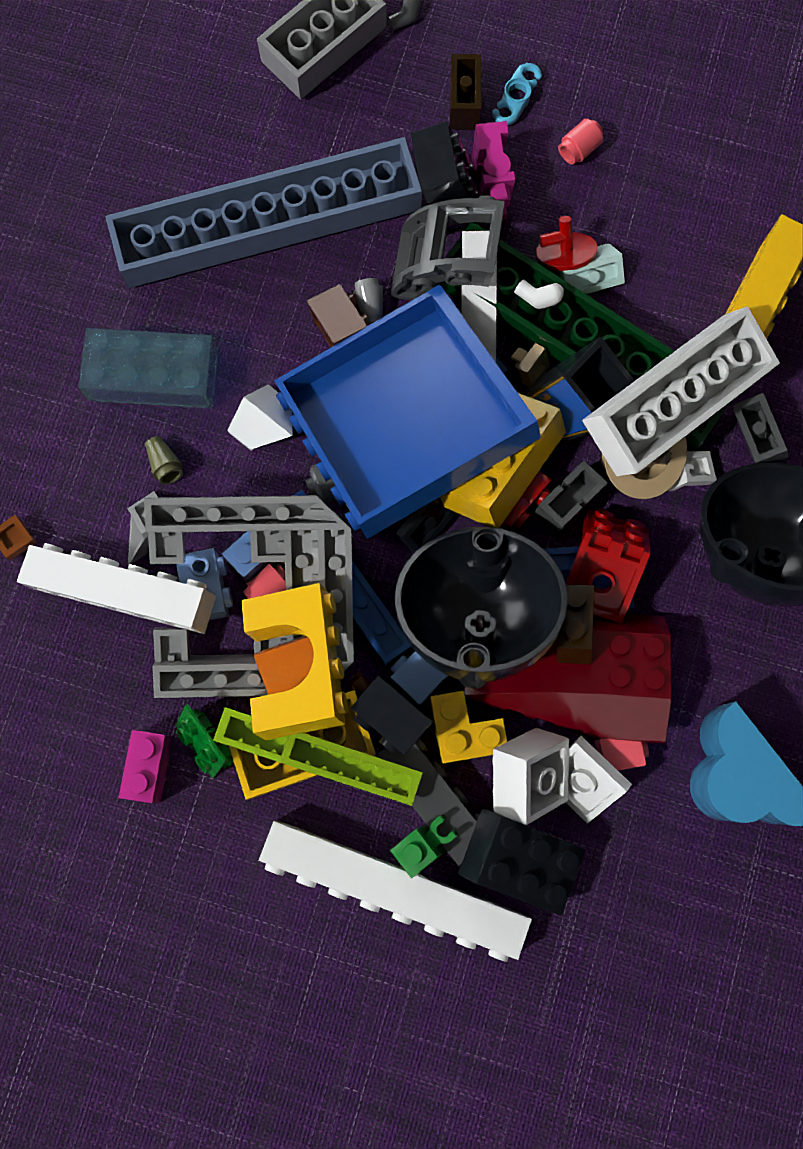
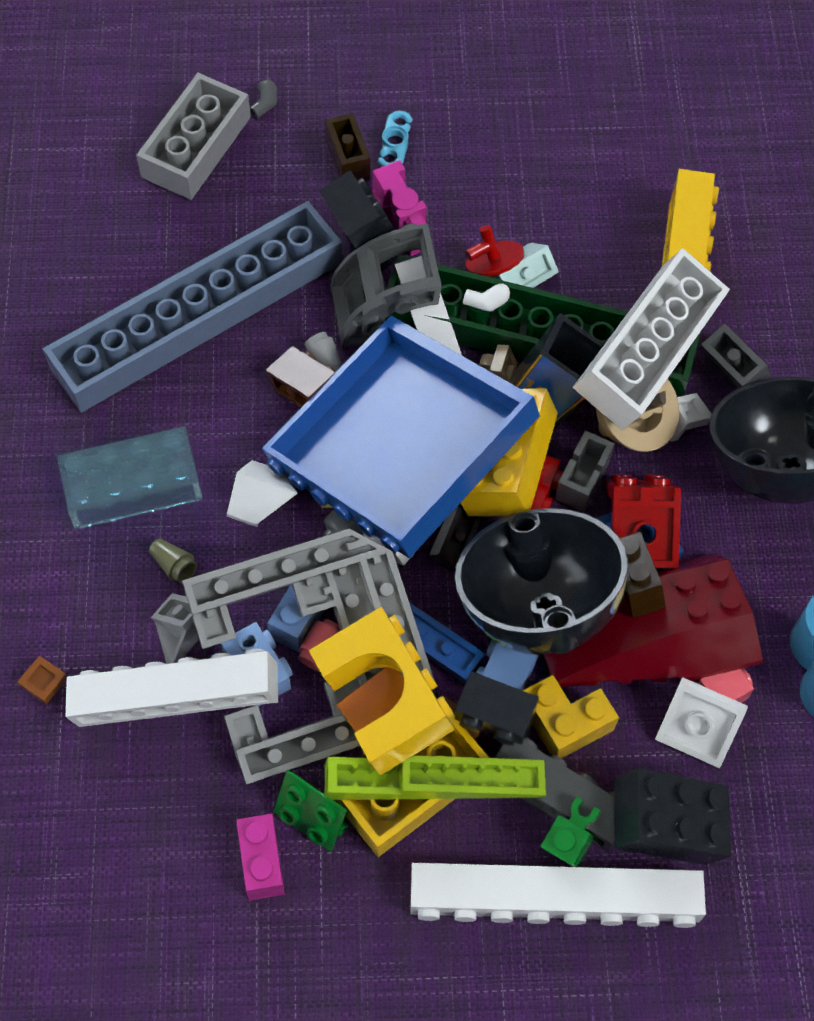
camera: 20 degrees left, 15 degrees down
white brick [492,728,569,825] -> none
coral brick [558,119,603,165] -> none

